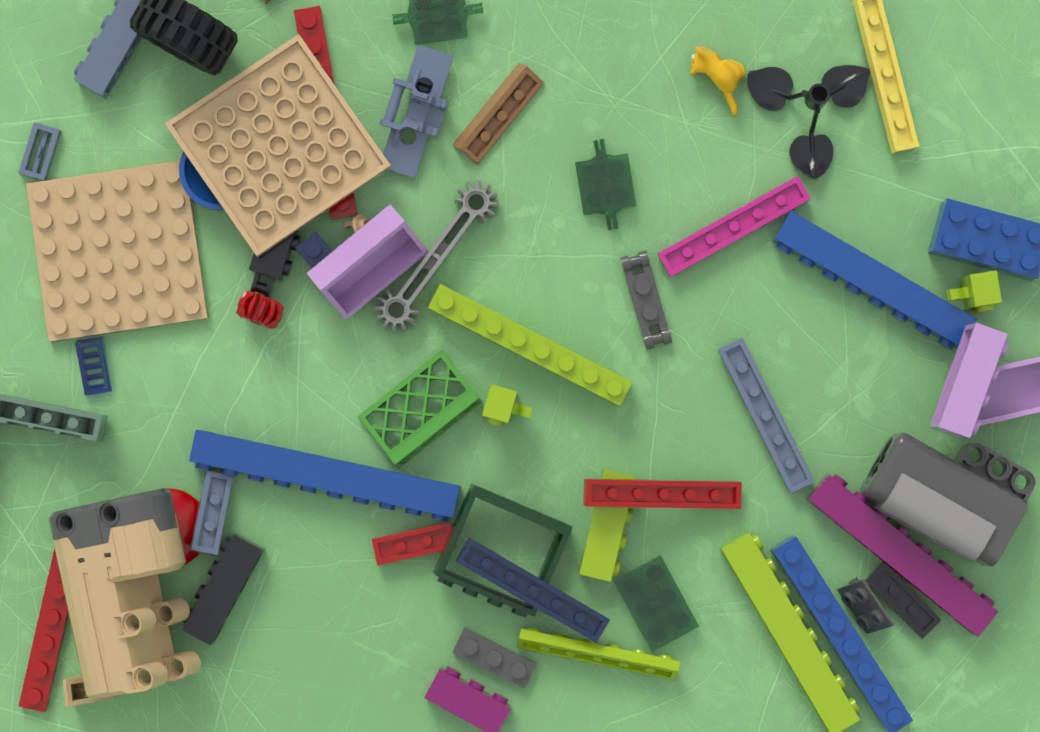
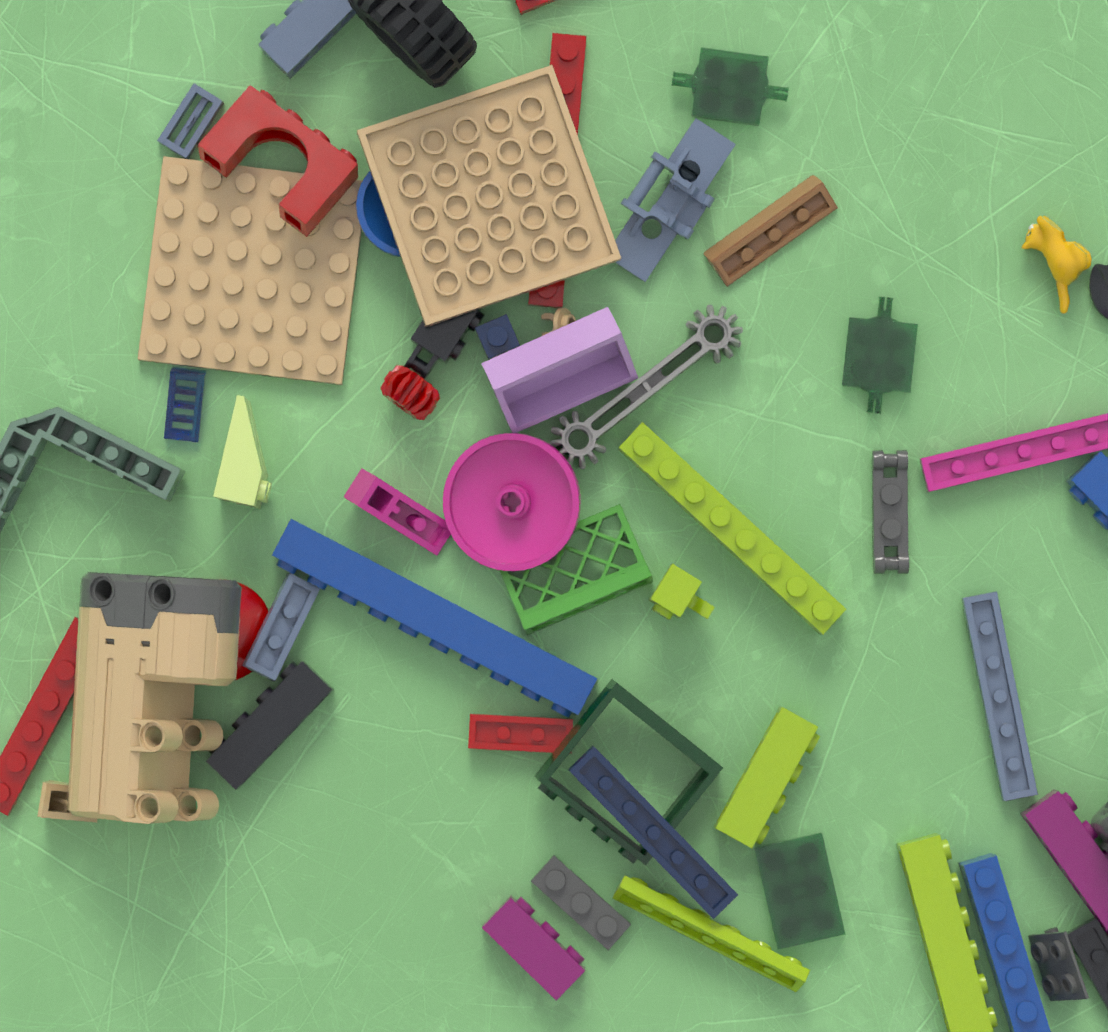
camera: 10 degrees right, 0 degrees up
red plate [583,479,742,509] -> none
none -> arch [198,85,359,237]
none -> yellowish green slope [213,395,272,509]
none -> dark pink slope [344,468,451,556]
none -> dark pink dish [443,433,581,571]

